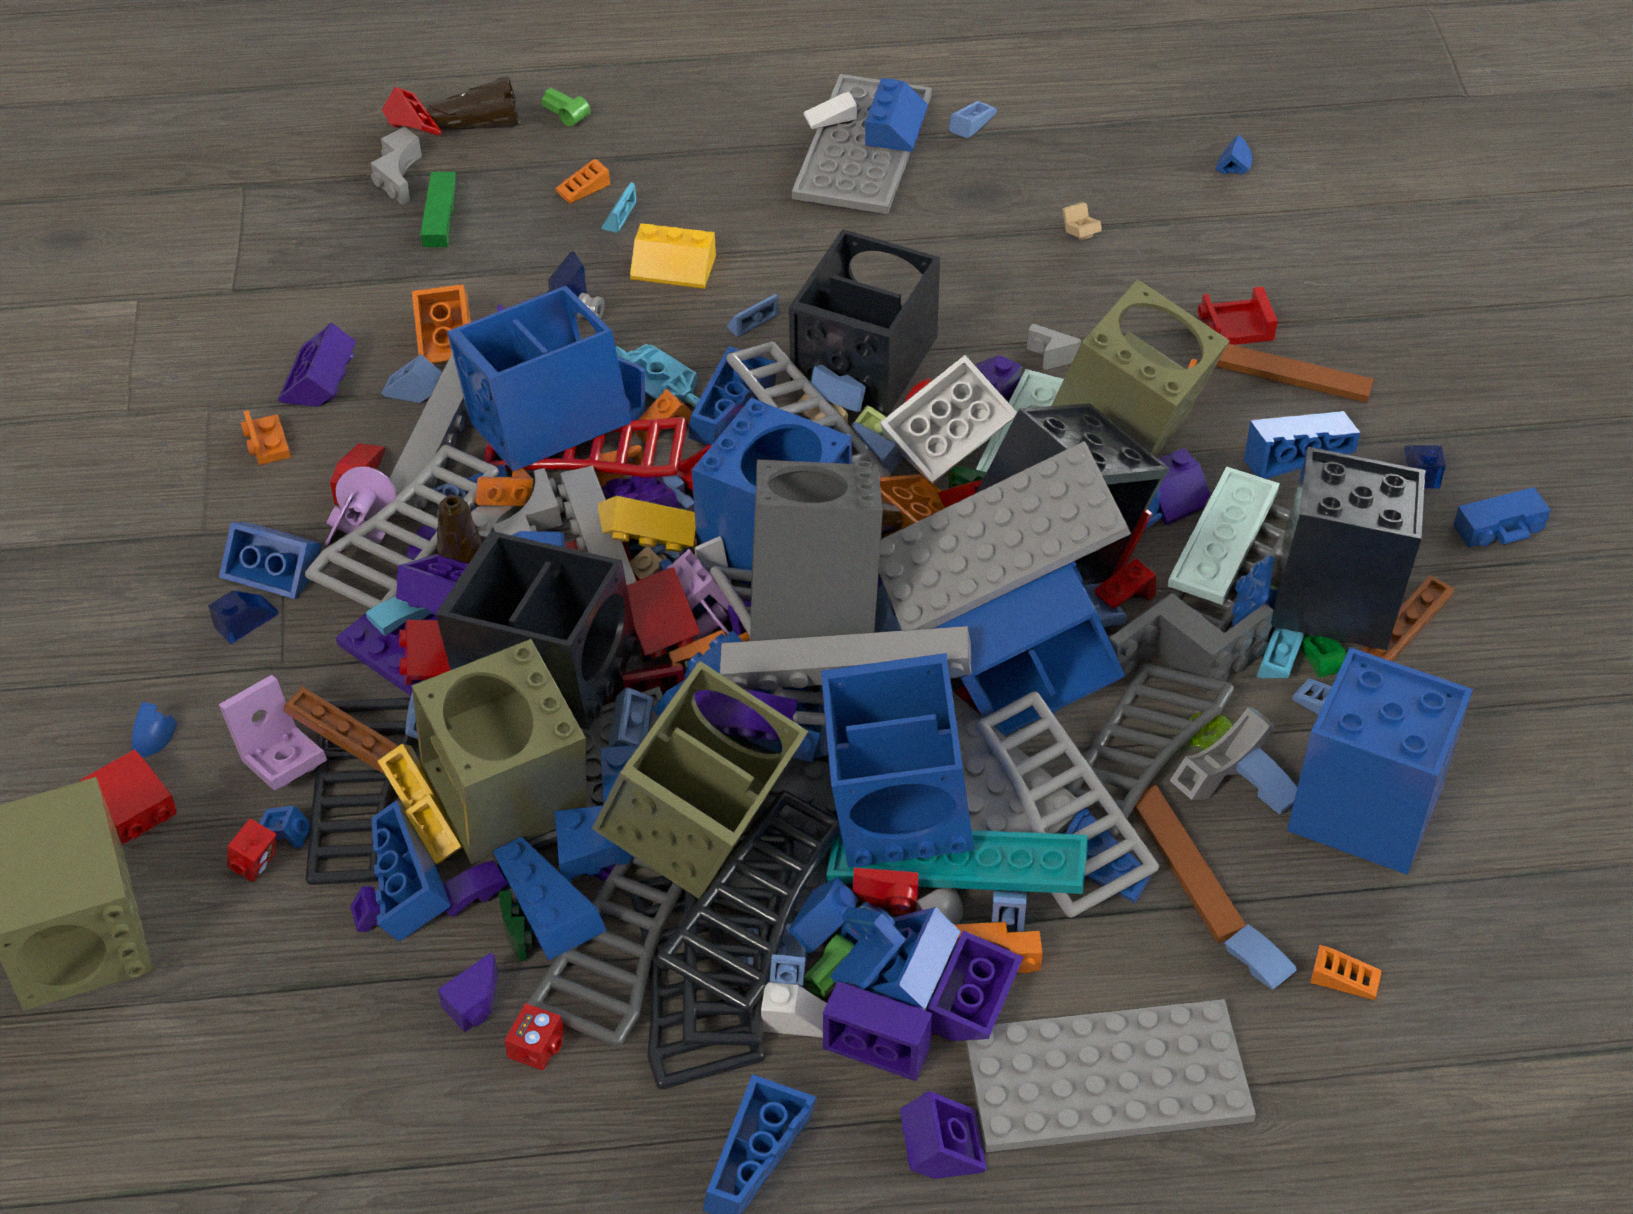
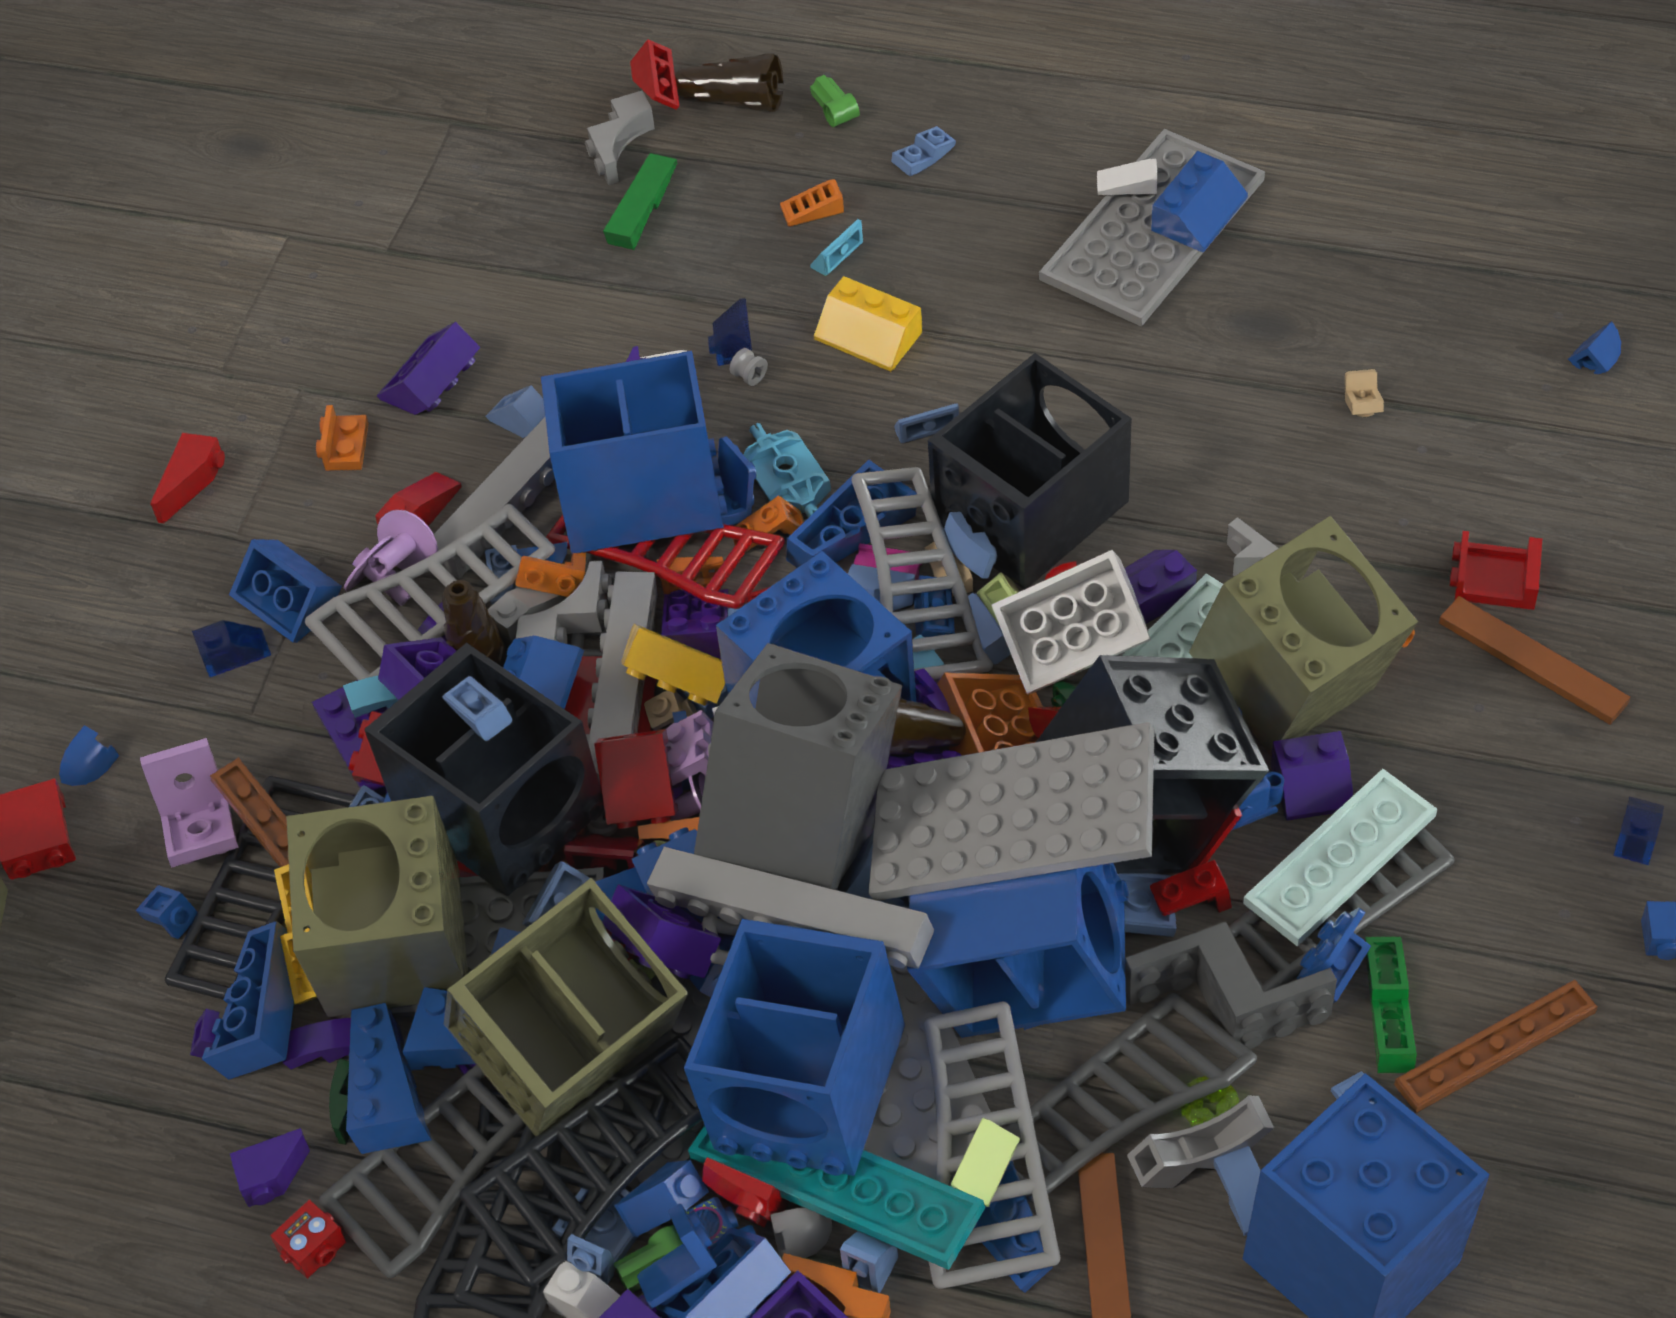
camera: 25 degrees right, 5 degrees up
red head [227,819,277,882] -> none
orange slope [412,284,471,364] -> none
medium blue slope [949,101,997,138] -> none
blue wedge [1244,411,1360,479] -> none
medium azure slope [1256,627,1304,678] -> none
black container [1271,447,1425,651] -> none
none -> red slope [150,433,225,524]
none -> medium blue slope [442,676,512,741]
none -> medium blue slope [891,126,956,176]
none -> yellowish green slope [951,1118,1020,1207]

